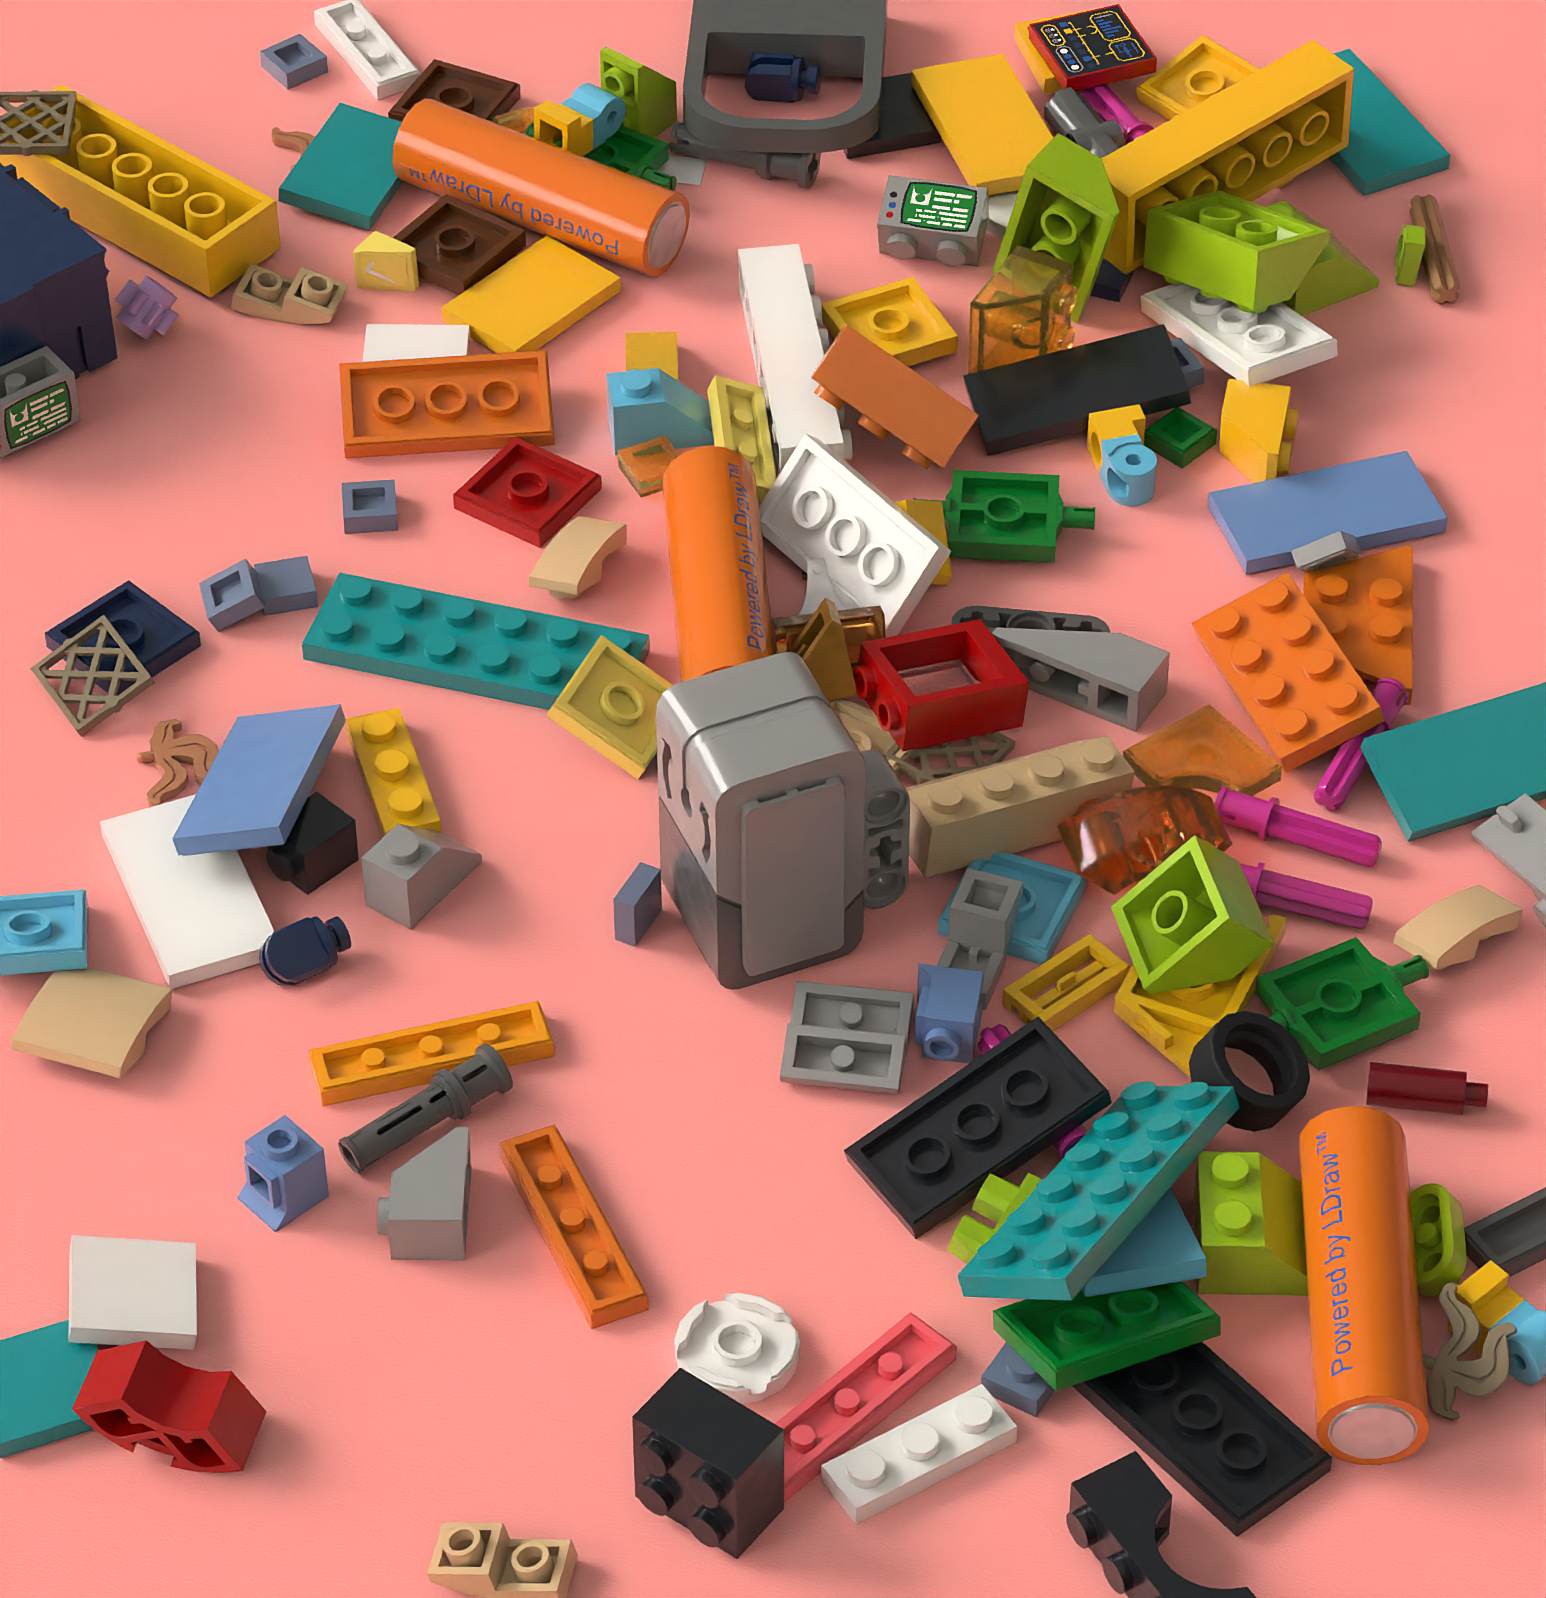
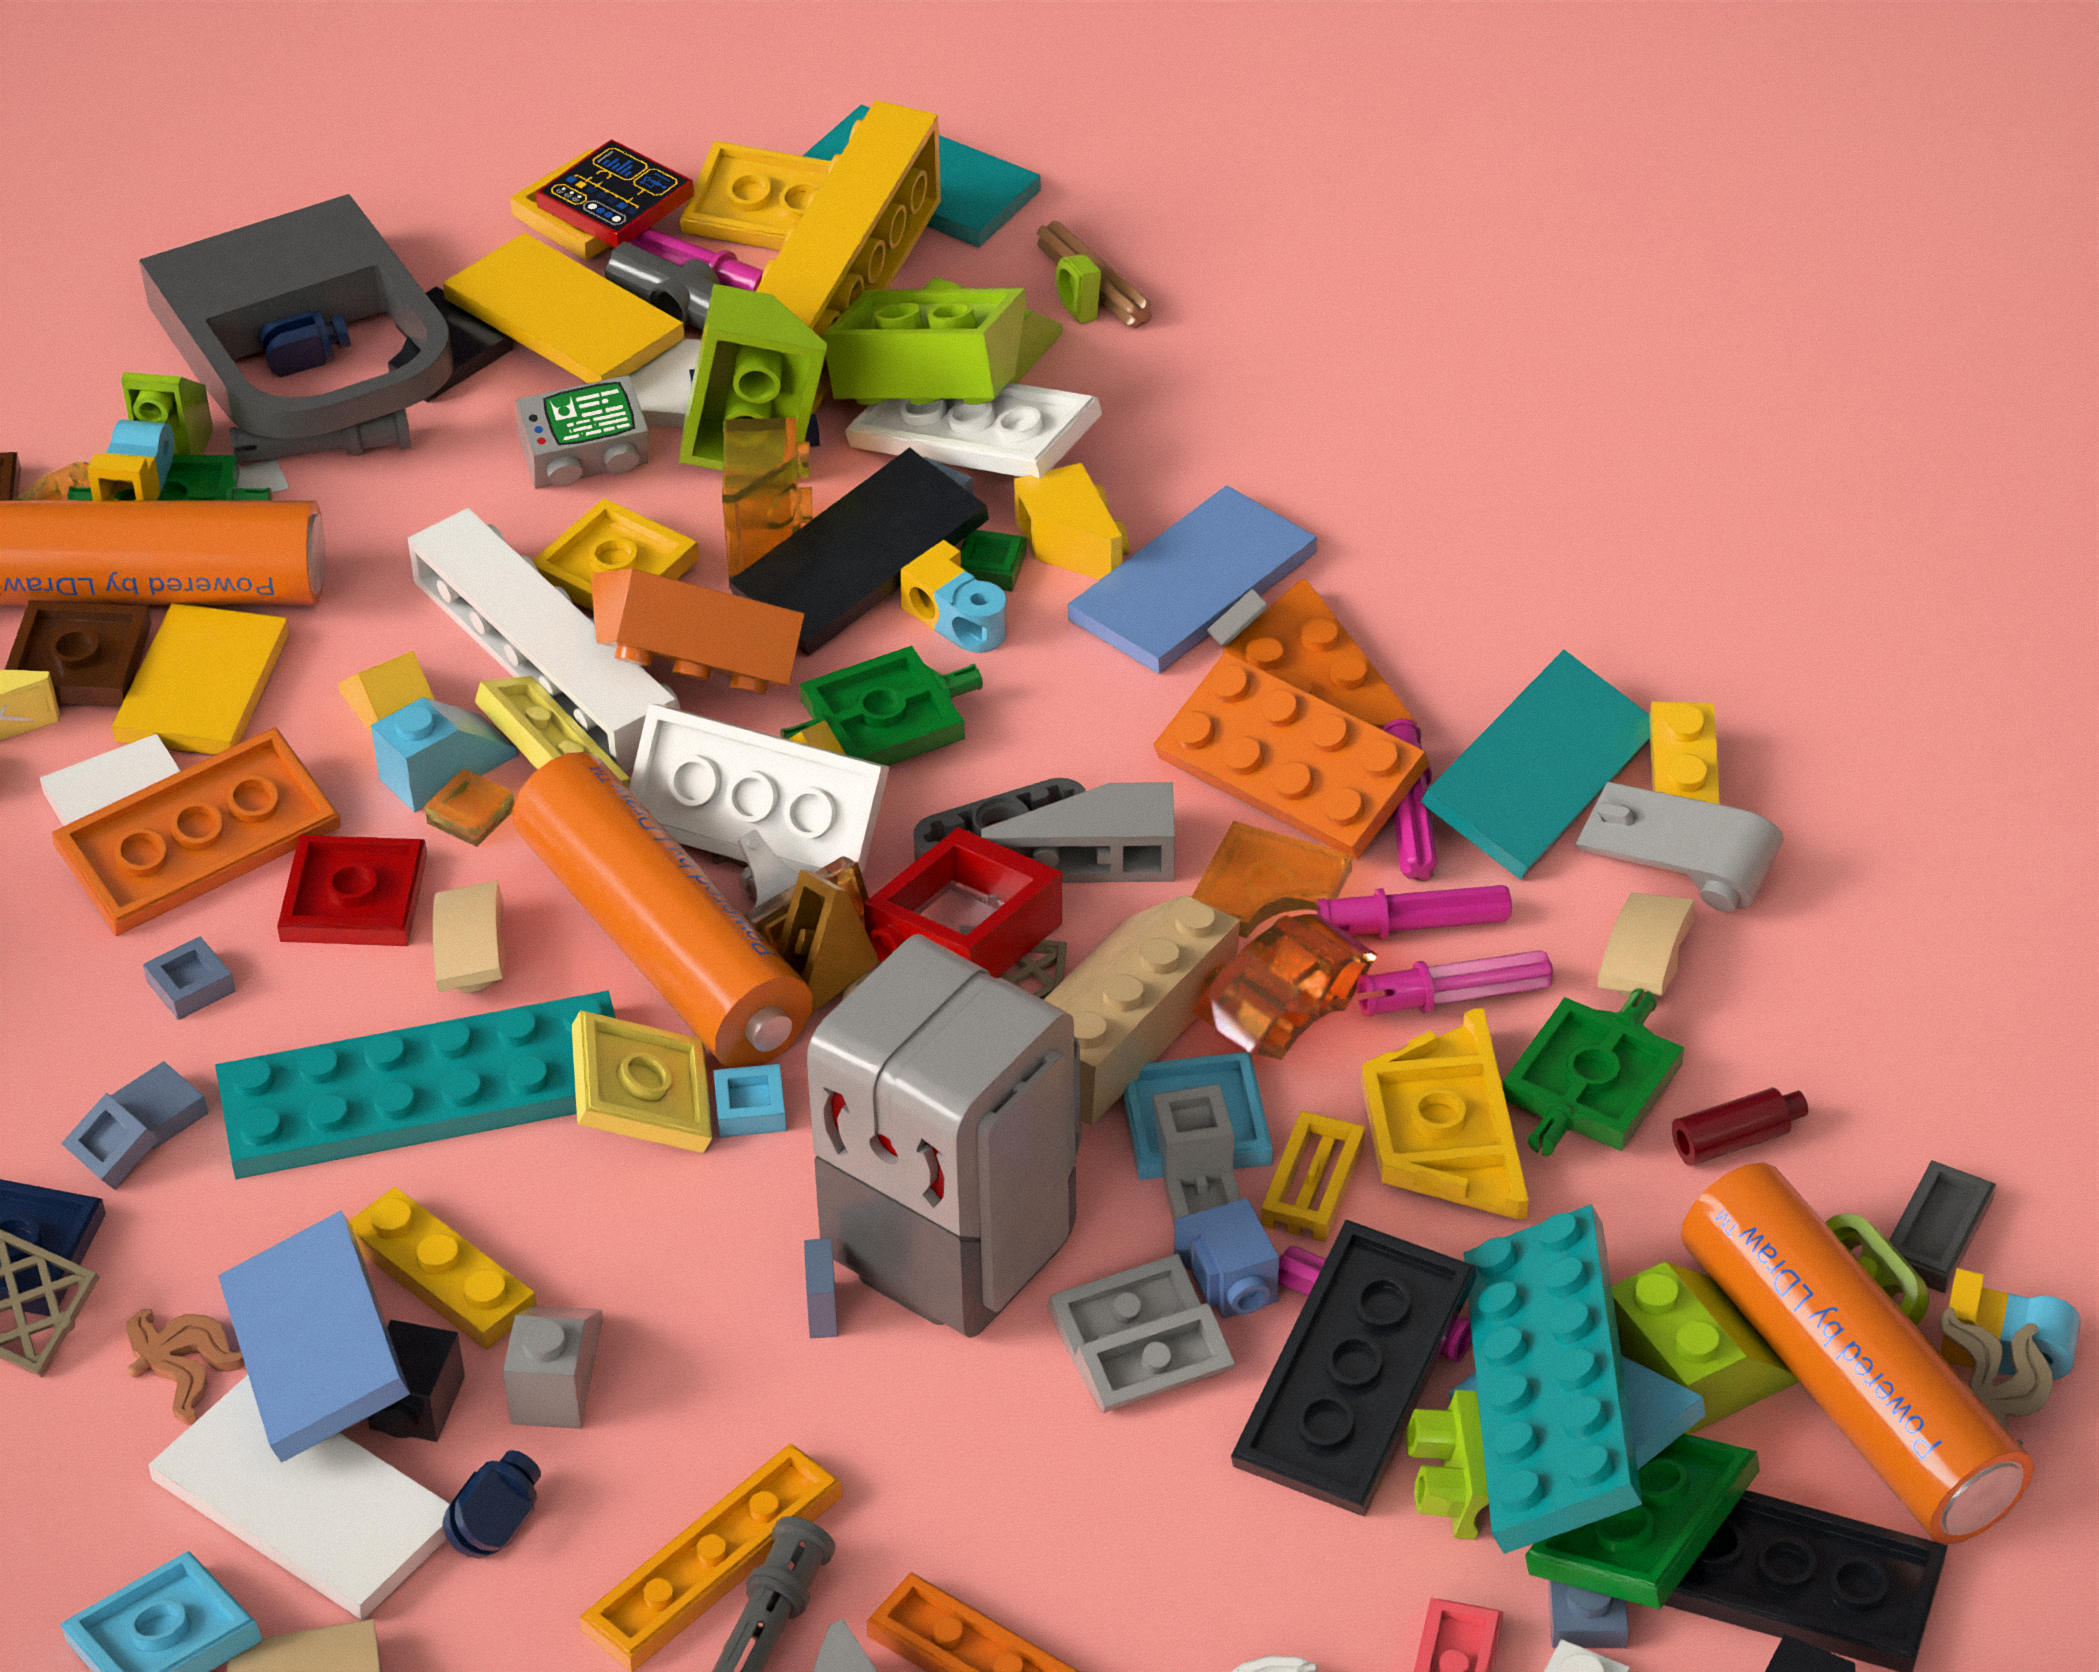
camera: 30 degrees left, 0 degrees up
lime slope [1111,835,1274,994] -> none
black tyre [1189,1011,1310,1132] -> none

